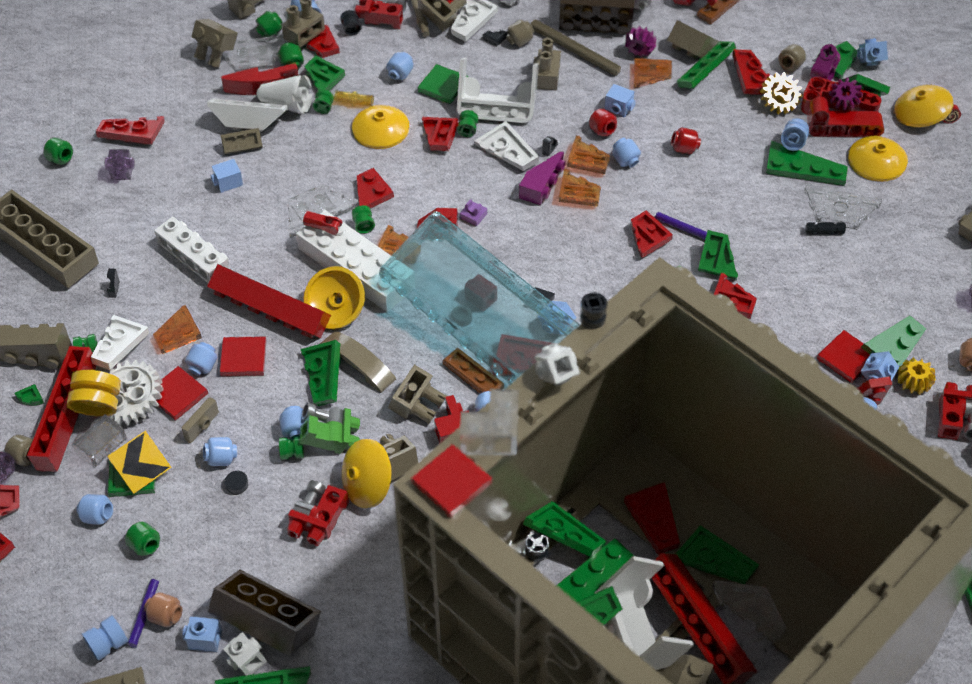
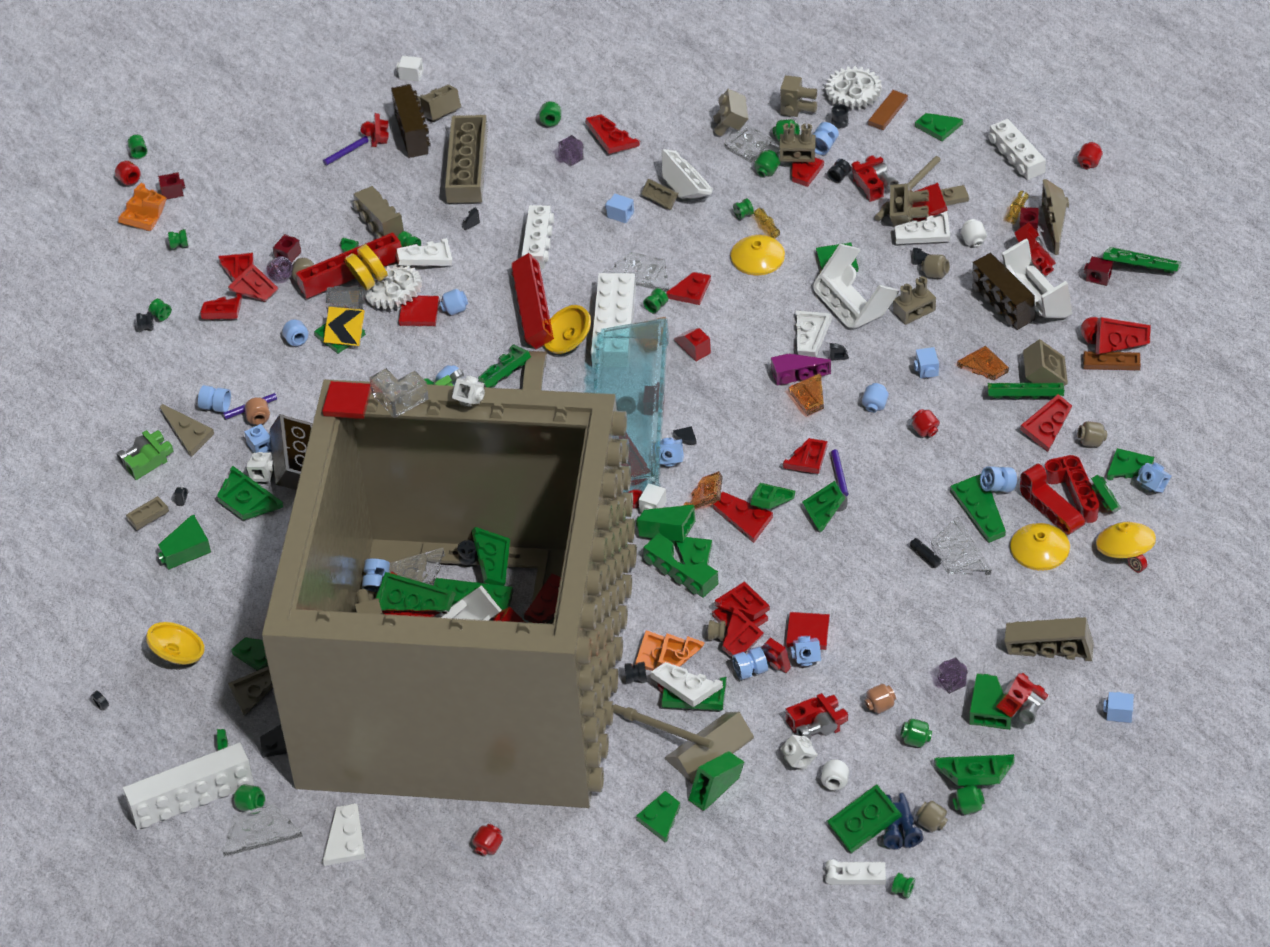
camera: 55 degrees right, 5 degrees down
green head [125,521,160,556] -> none
clear orange wing [153,305,202,354] -> none
dark tan plate [181,397,219,443] -> none
light blue head [203,437,237,466] -> none
red tile [220,336,267,376] -> none
red slope [221,63,298,95] -> none
white cone [257,75,312,114] -> none
red bar [303,211,343,235] -> none
green wing [304,55,346,91] -> none
light blue head [386,52,414,80] -> none
red wing [422,117,459,151] -> none
green wheel [457,110,479,137] -> none
medium lavender tile [460,199,488,226] -> none
dark tan axle [530,19,621,76] -> none
clear orange wing [567,135,610,175] -> none
black wheel [580,292,607,329] -> none
red head [589,109,617,137] -> none
magenta gear [625,25,657,58] -> none
red wing [714,273,757,319] -> none
gear [760,72,802,114] -> none
magenta piece [810,44,841,81] -> none
magenta gear [829,77,863,111] -> none
wing [861,315,927,373] -> none
yellow gear [898,357,936,395] -> none

